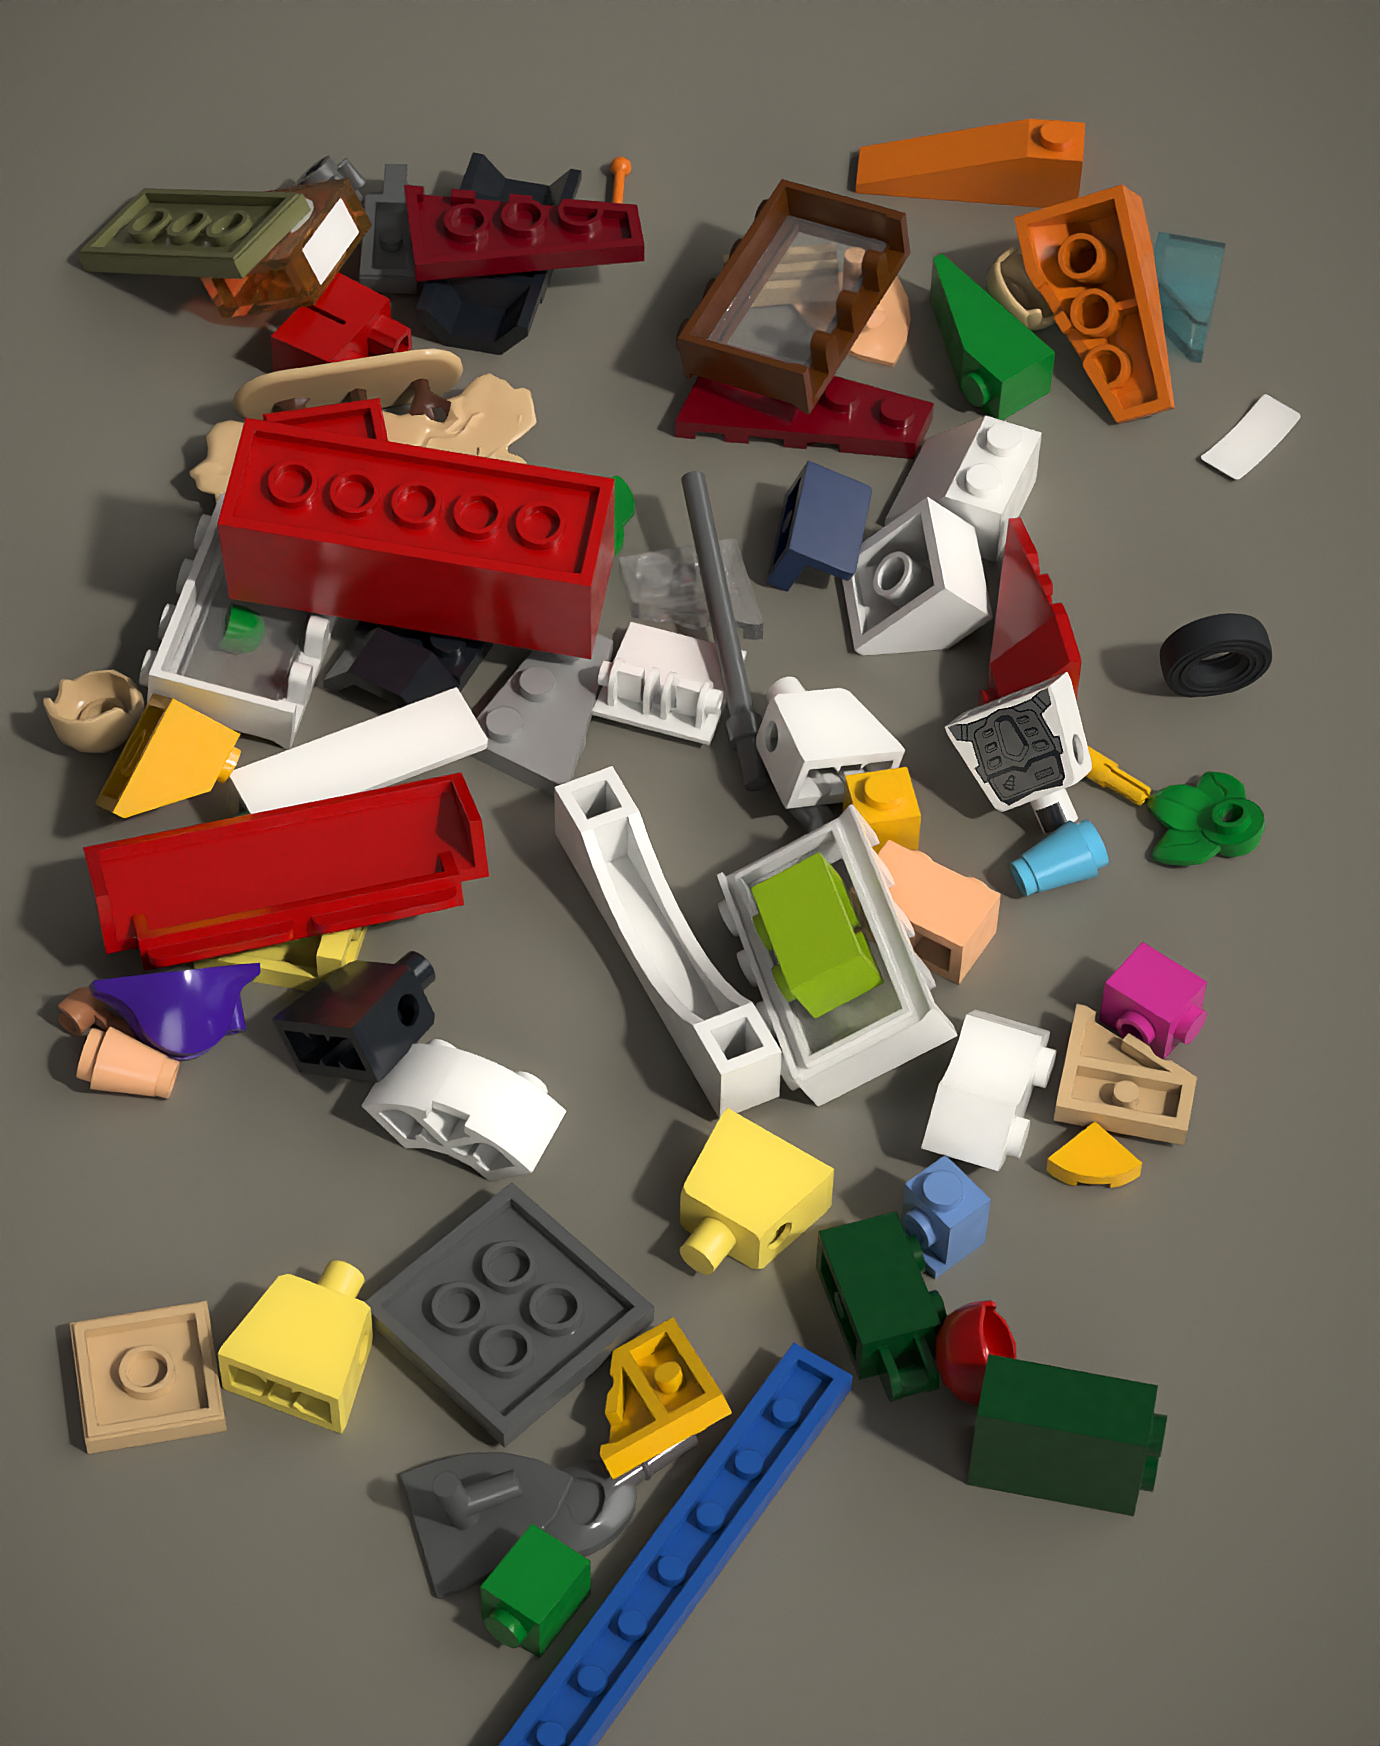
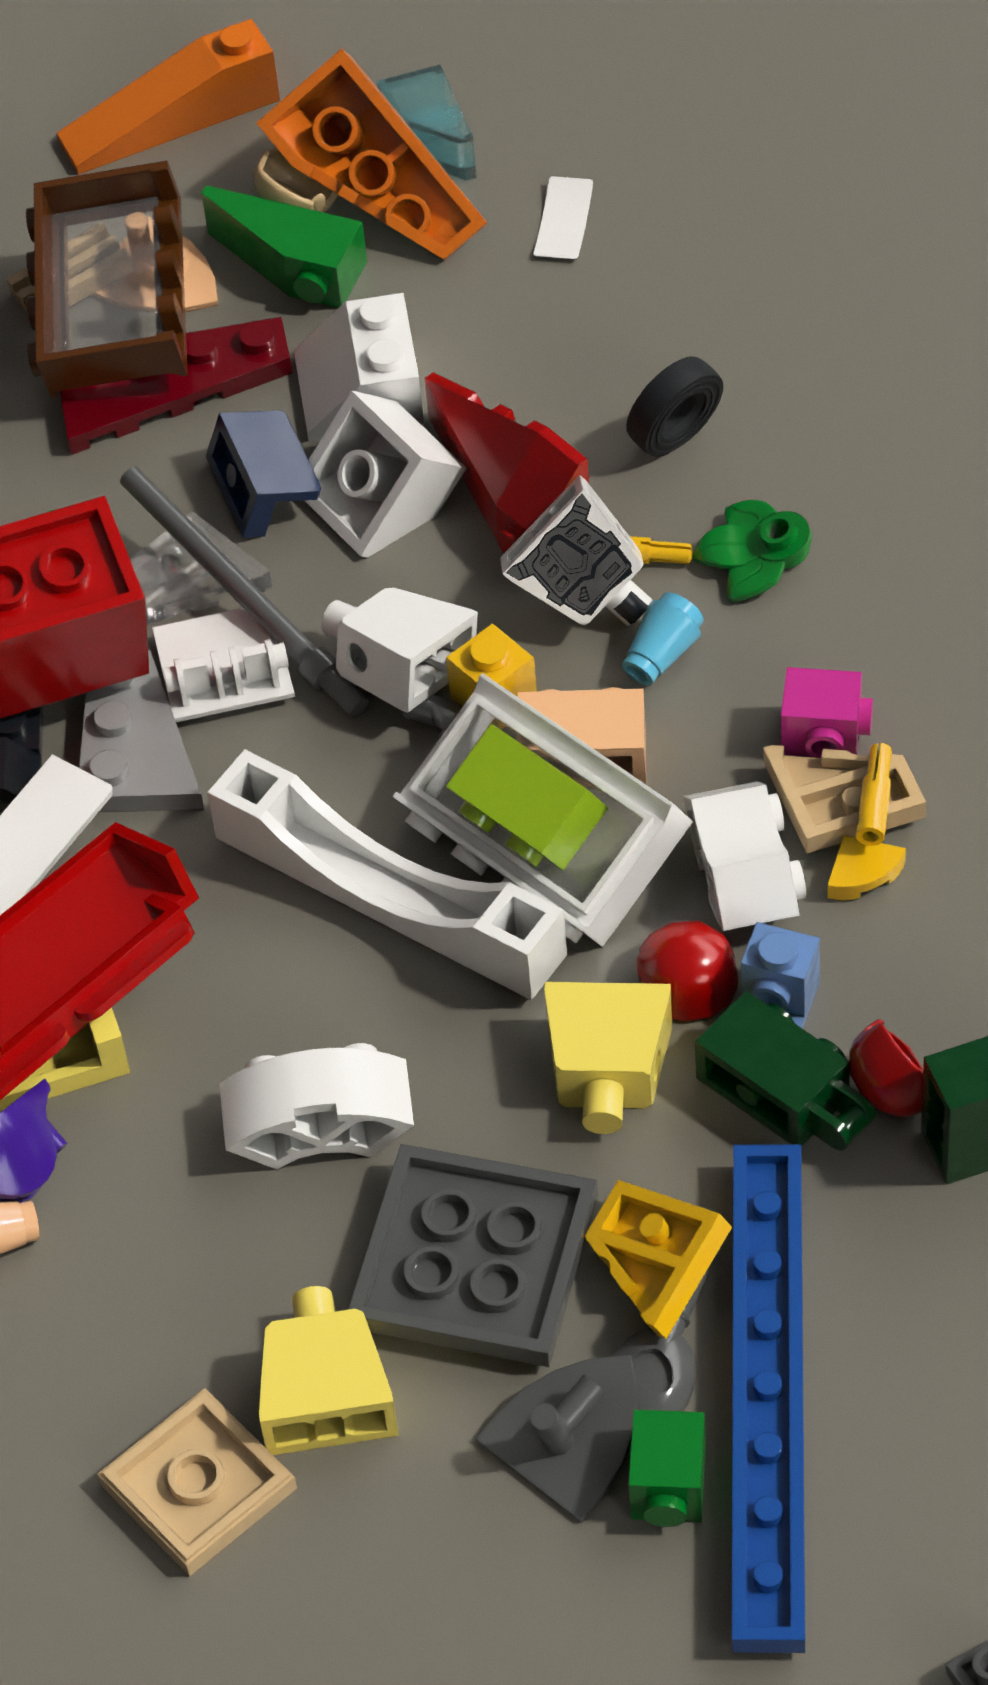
camera: 25 degrees left, 0 degrees up
black torso [272,951,435,1083] -> none
none -> red hair [636,920,739,1022]
none -> yellow piece [856,743,892,846]

